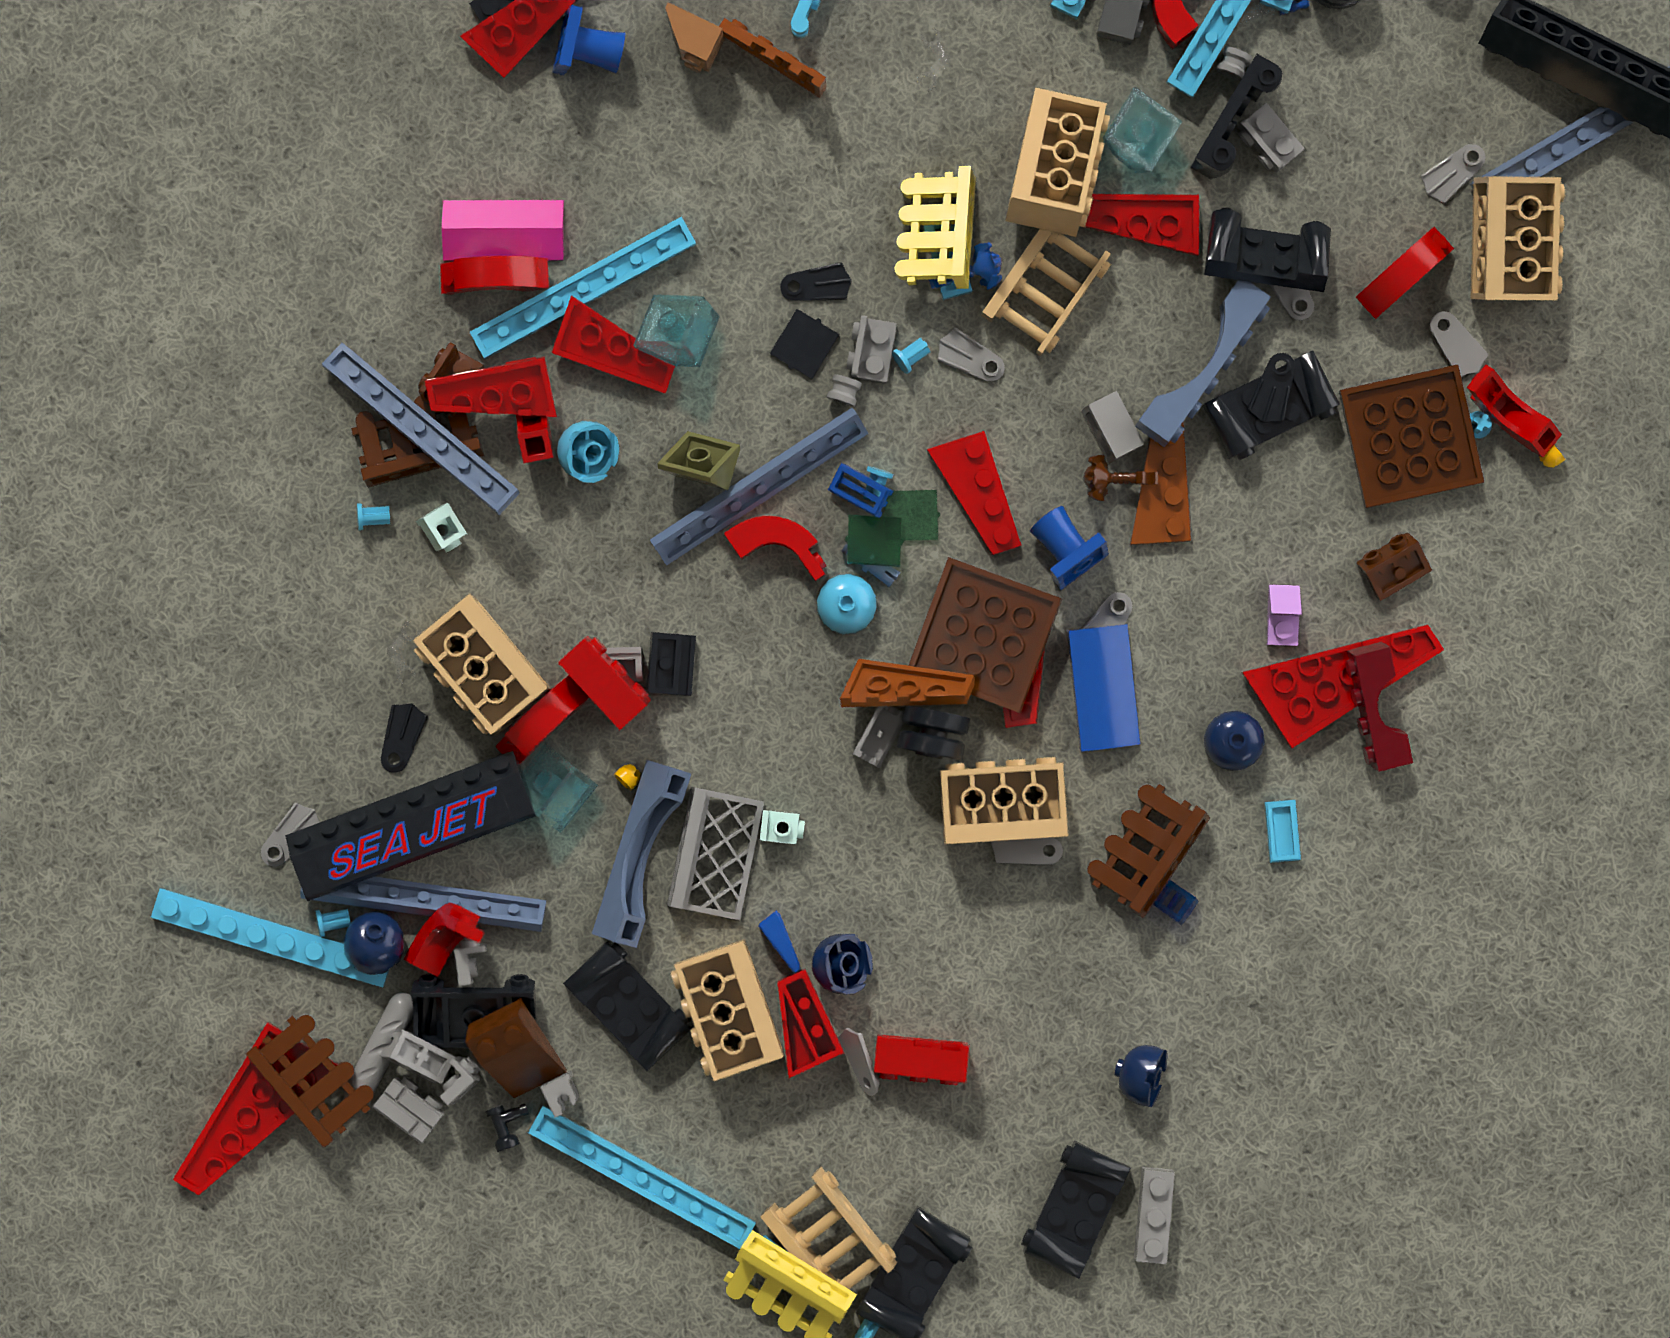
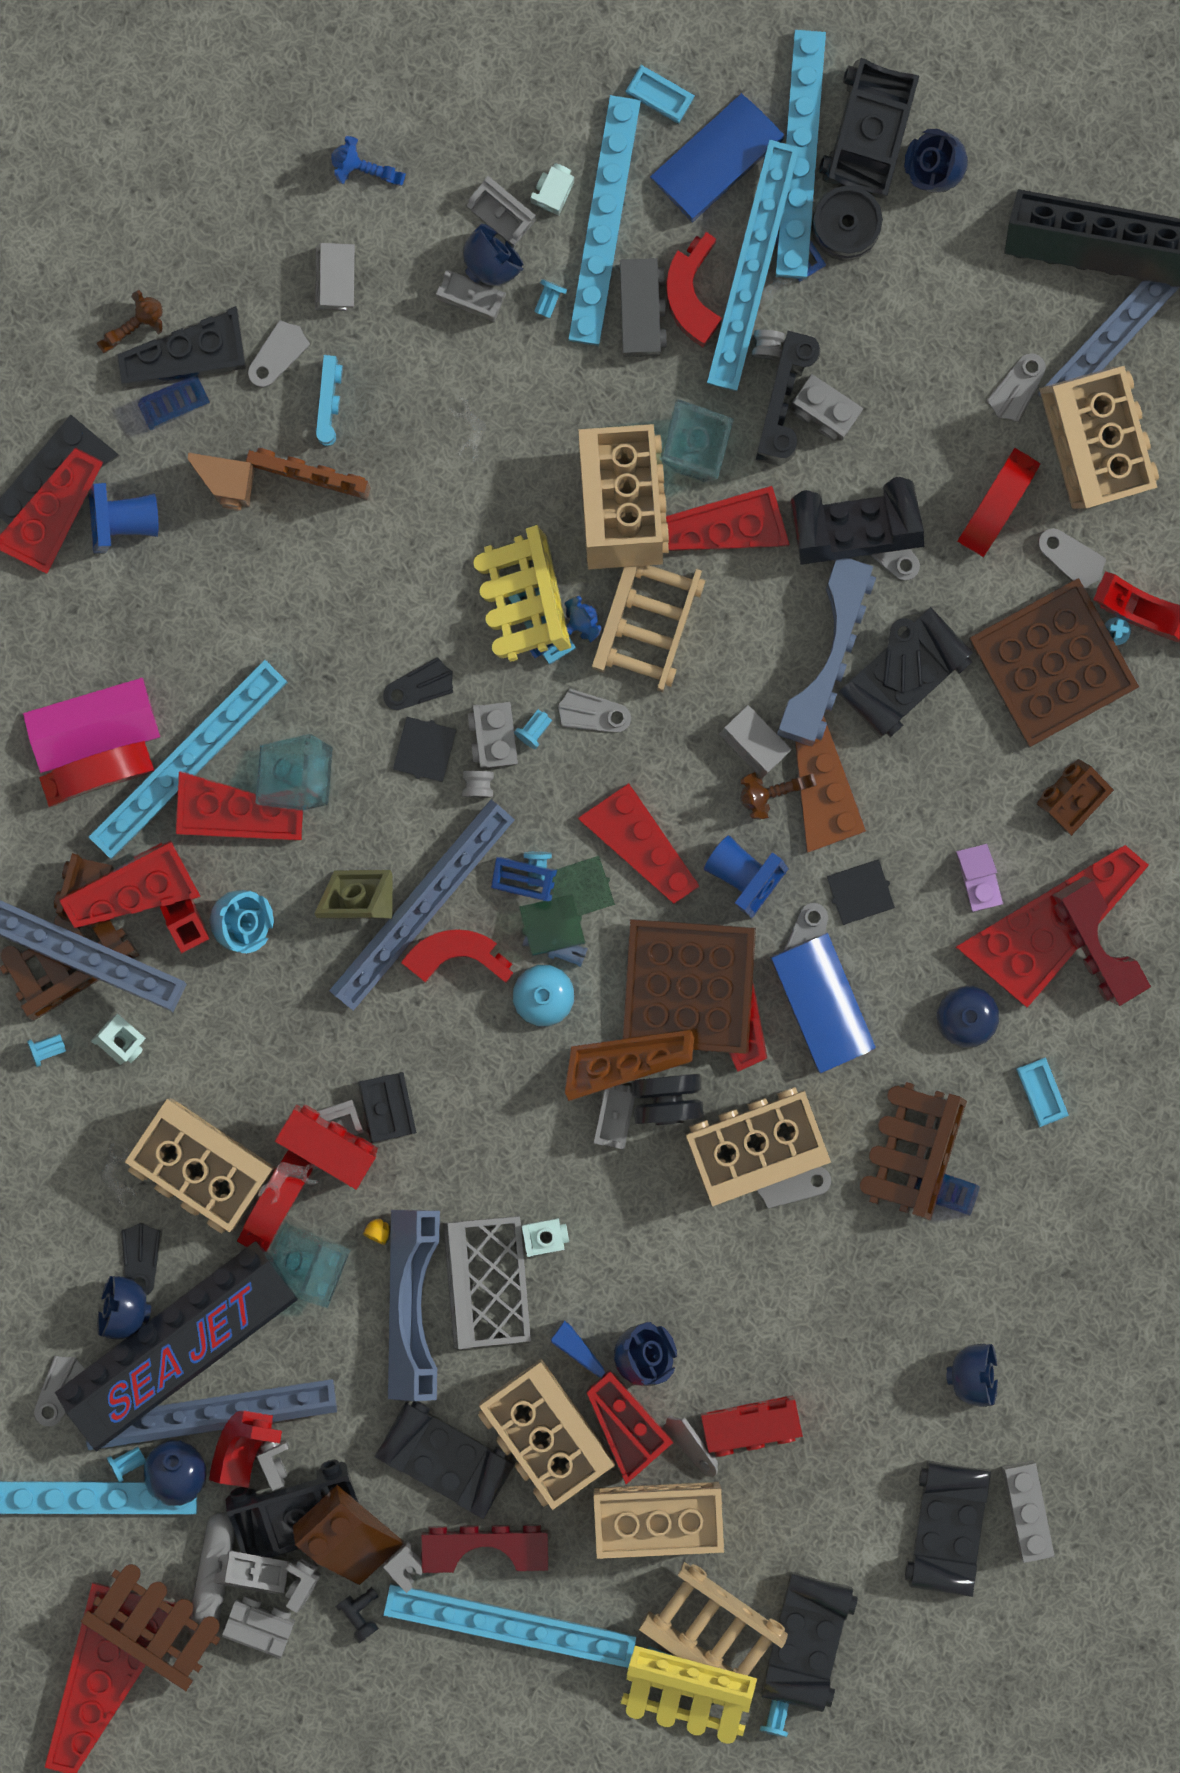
camera: 20 degrees left, 0 degrees up
none -> dark blue cylinder [97,1276,151,1339]
none -> clear arm [258,1162,320,1204]
none -> dark red arch [421,1524,549,1573]
none -> tan brick [593,1482,724,1559]
none -> black piece [827,859,895,925]

